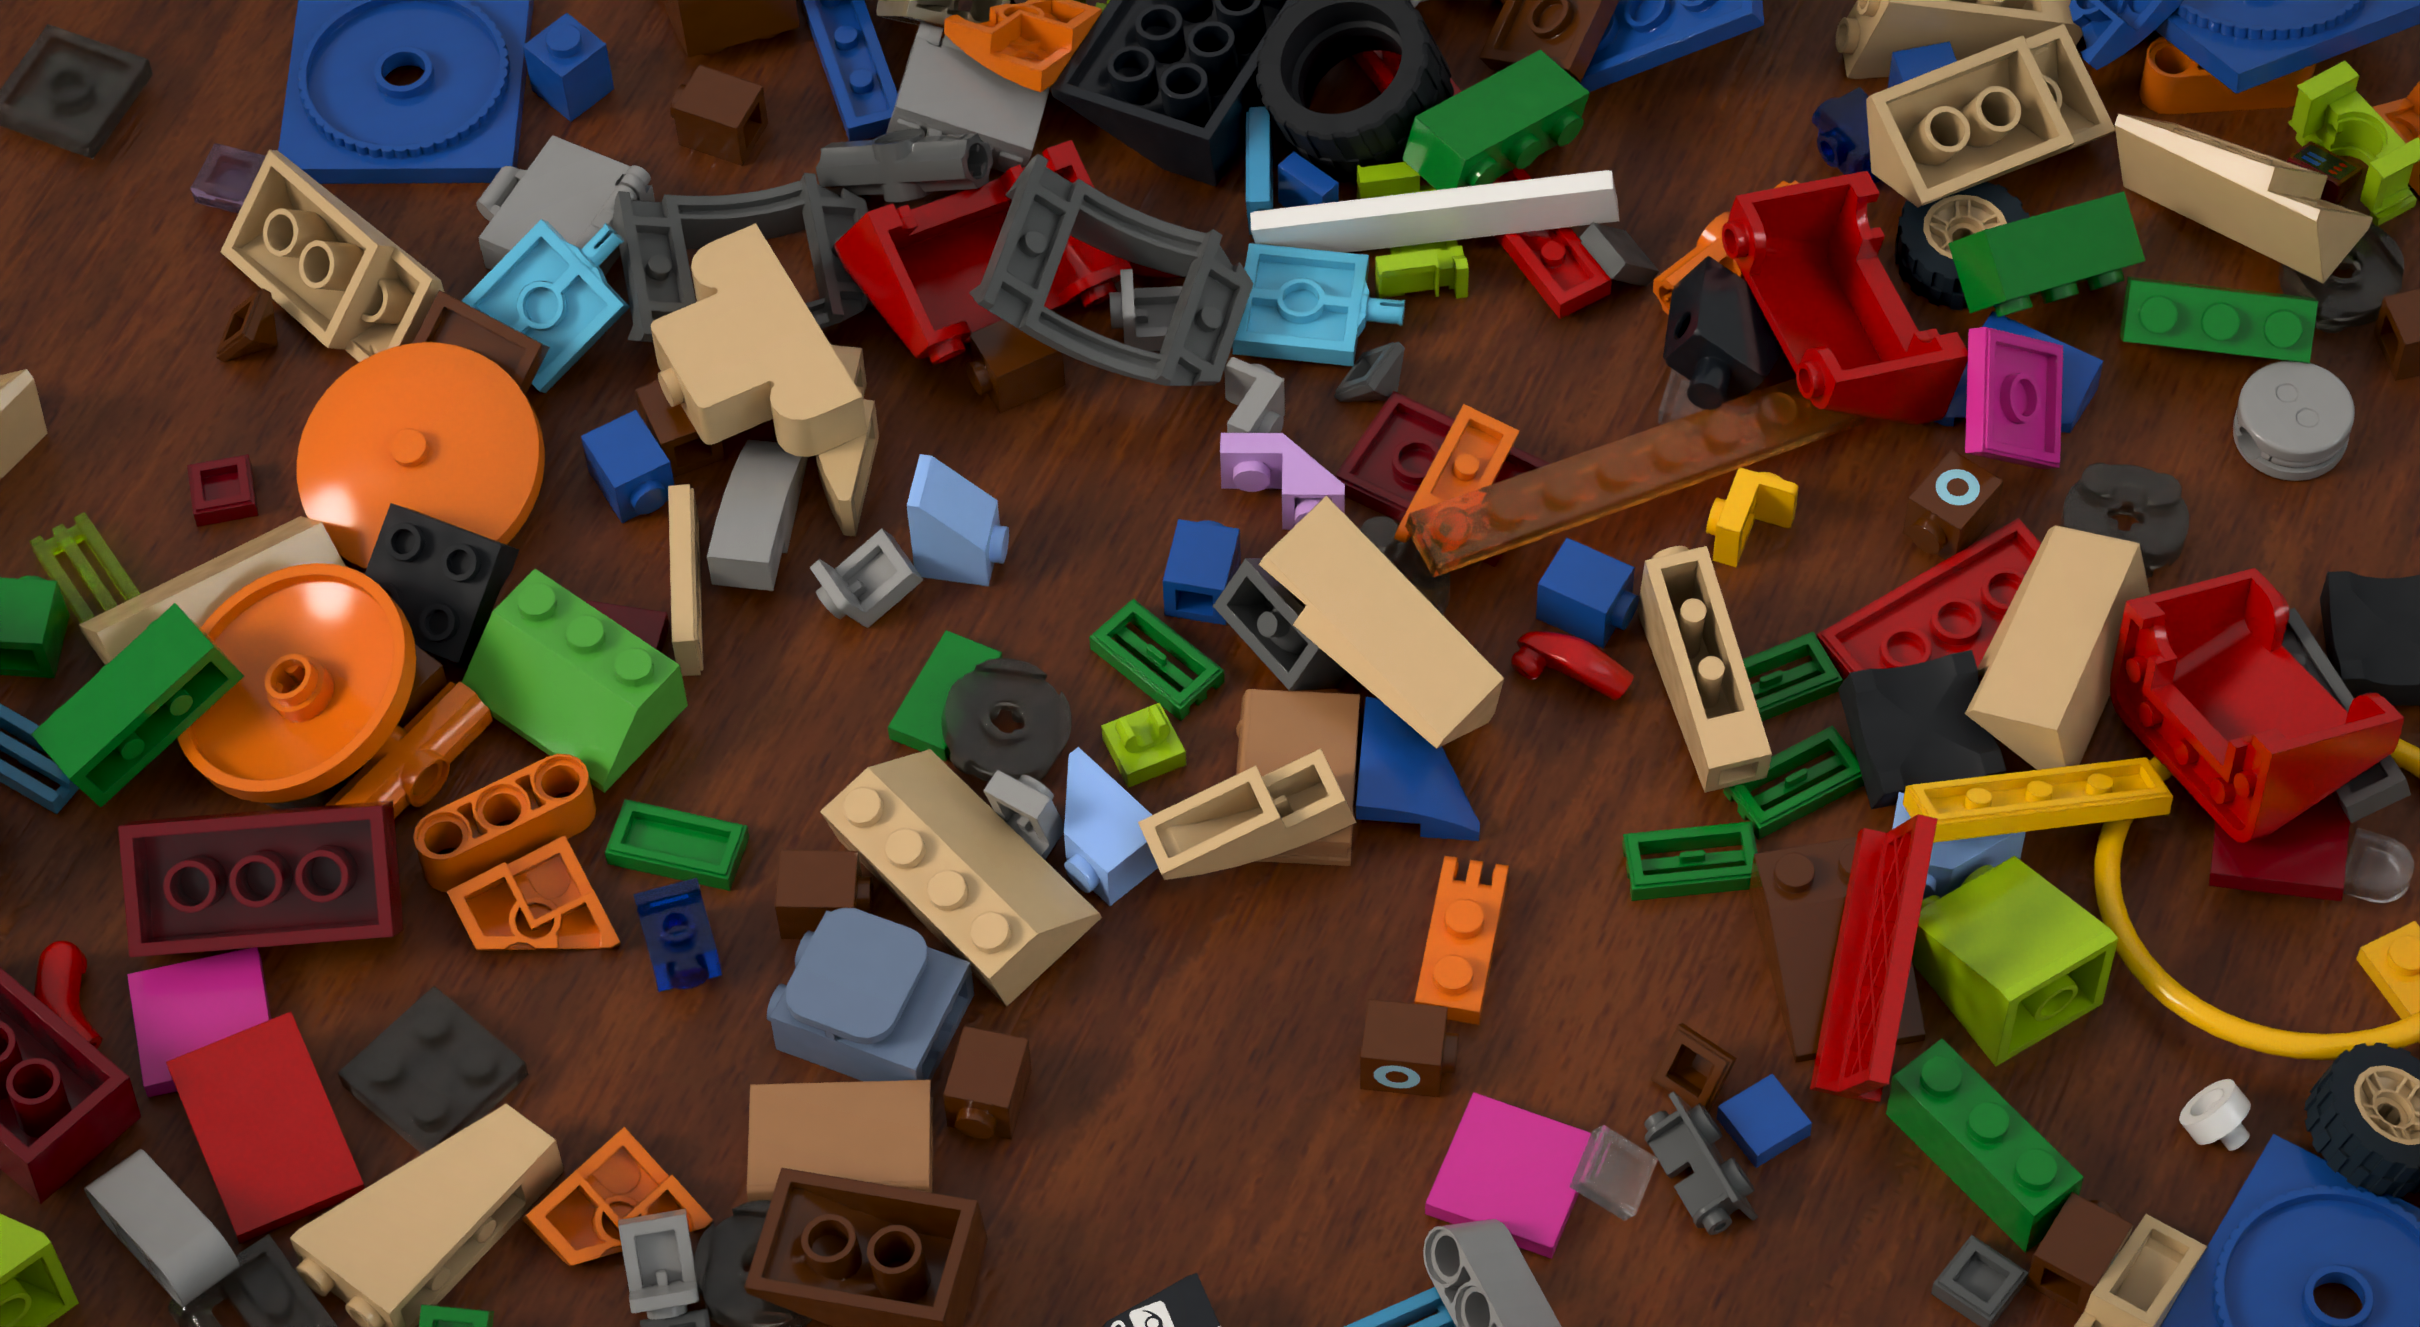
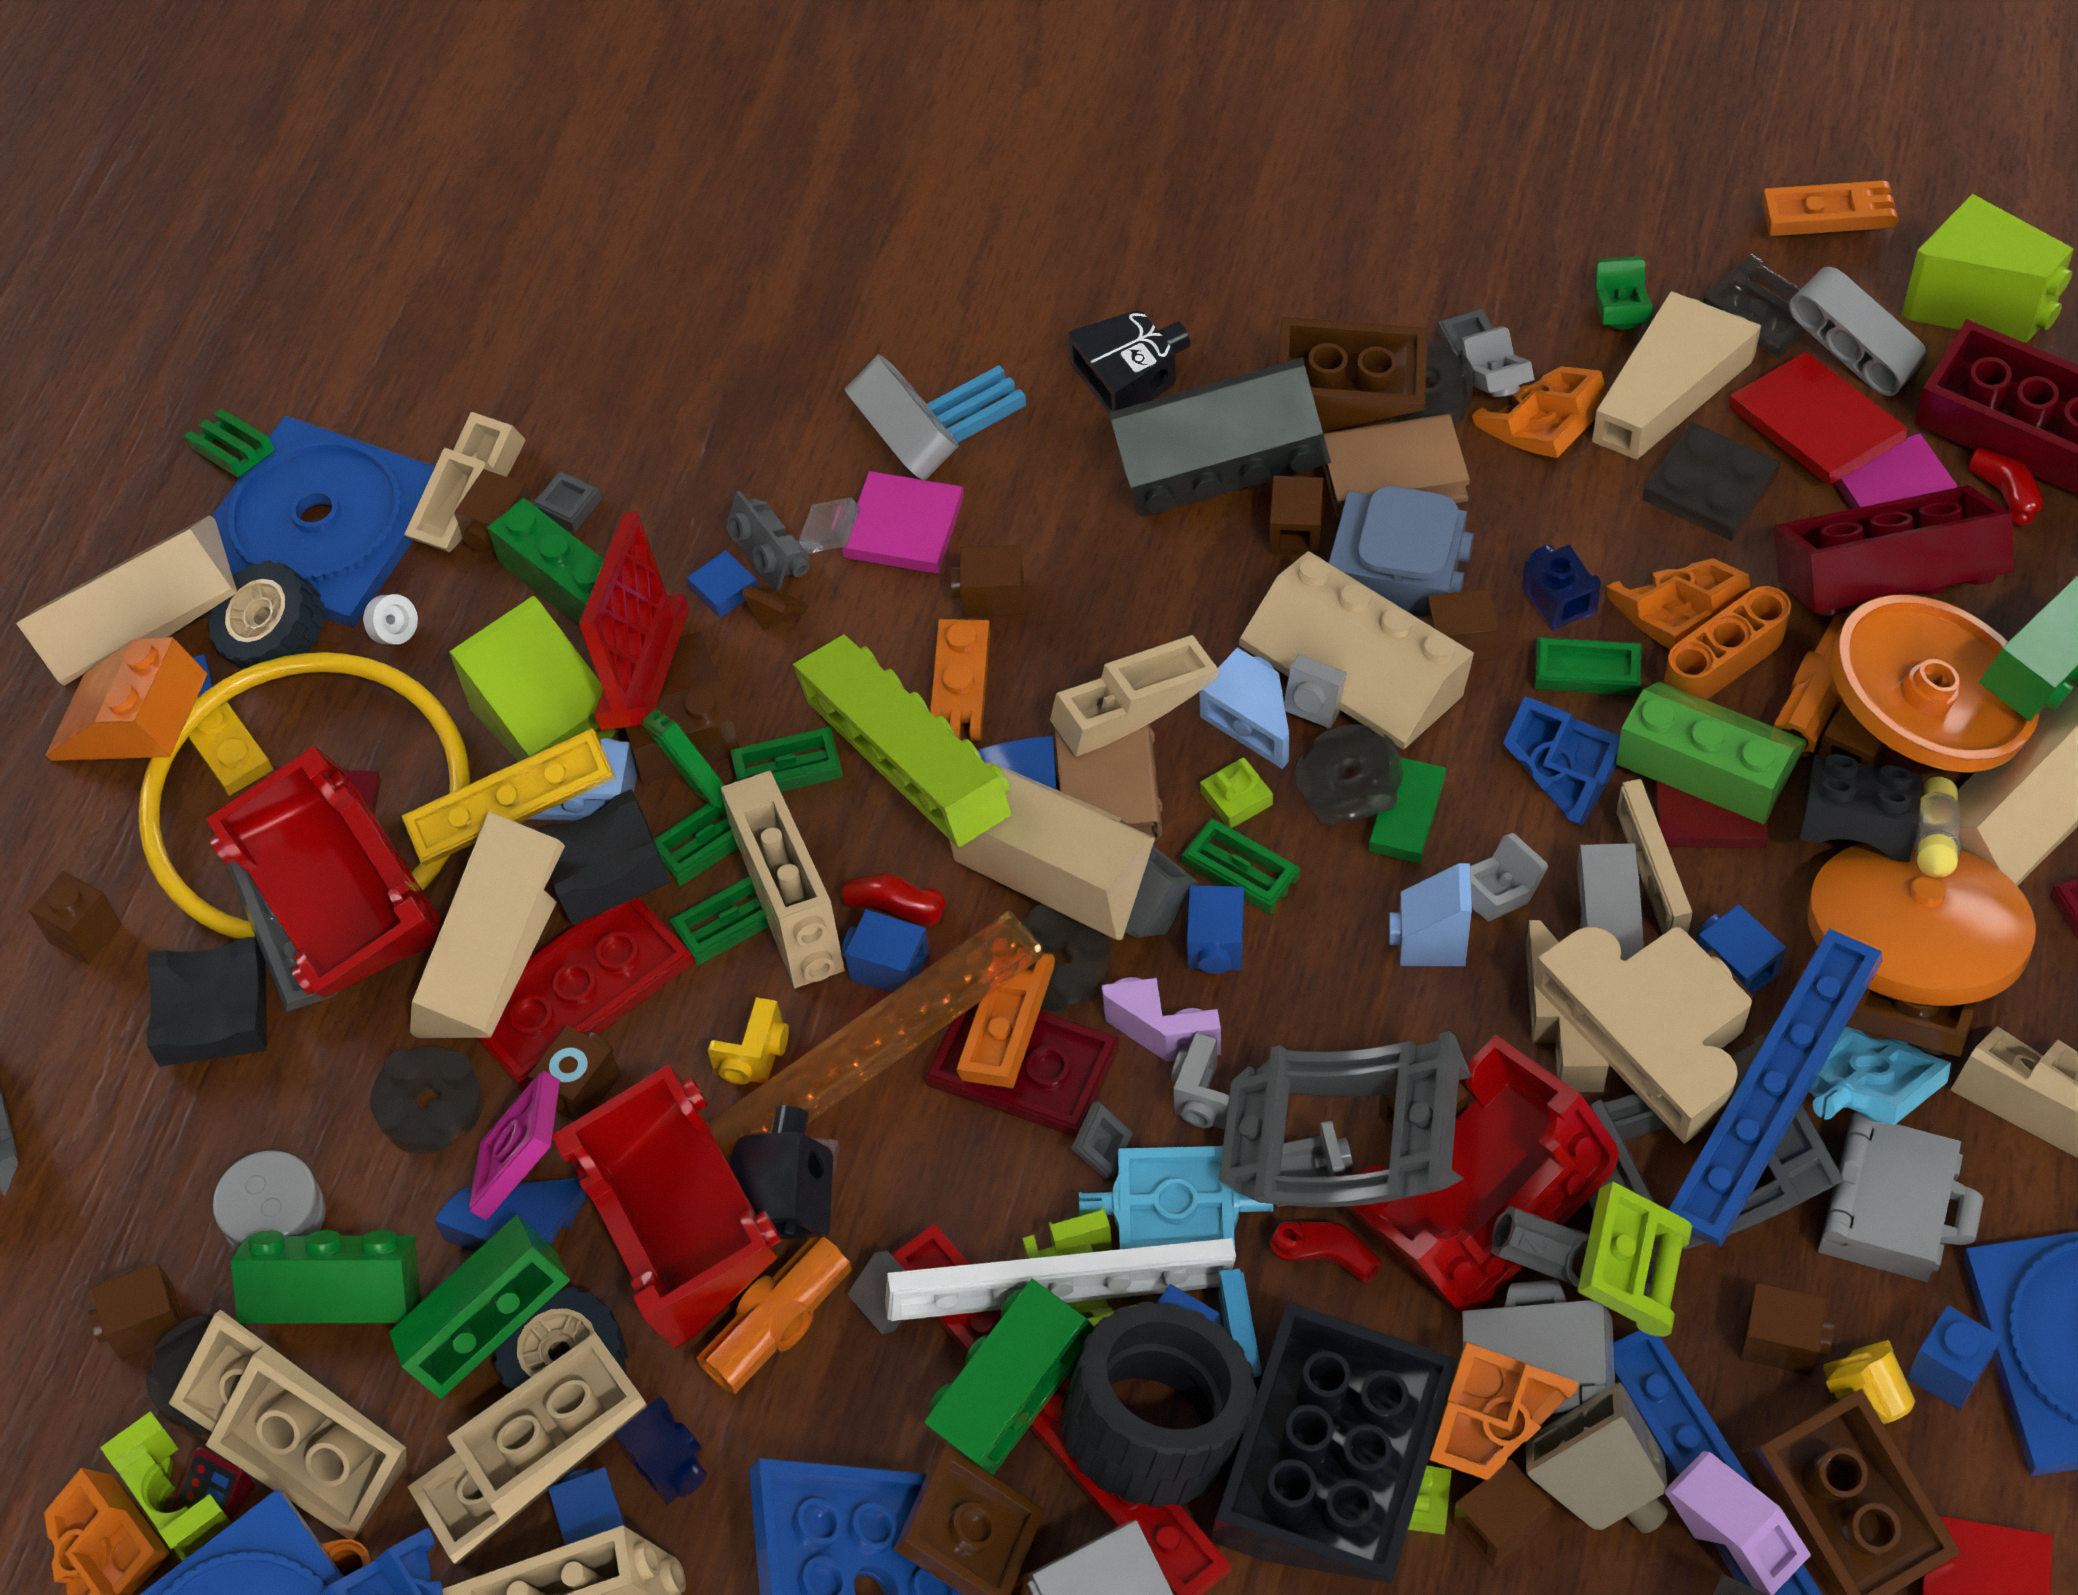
camera: 175 degrees right, 0 degrees up
none -> green tile [642,708,725,808]
none -> lime brick [793,634,1012,848]
none -> pearl dark grey slope [1109,357,1331,517]
none -> blue slope [1503,696,1620,827]
none -> lime plate [1577,1181,1692,1337]
none -> blue plate [1668,928,1883,1248]
none -> yellow piece [1823,1340,1915,1424]
none -> piece [1915,777,1961,878]

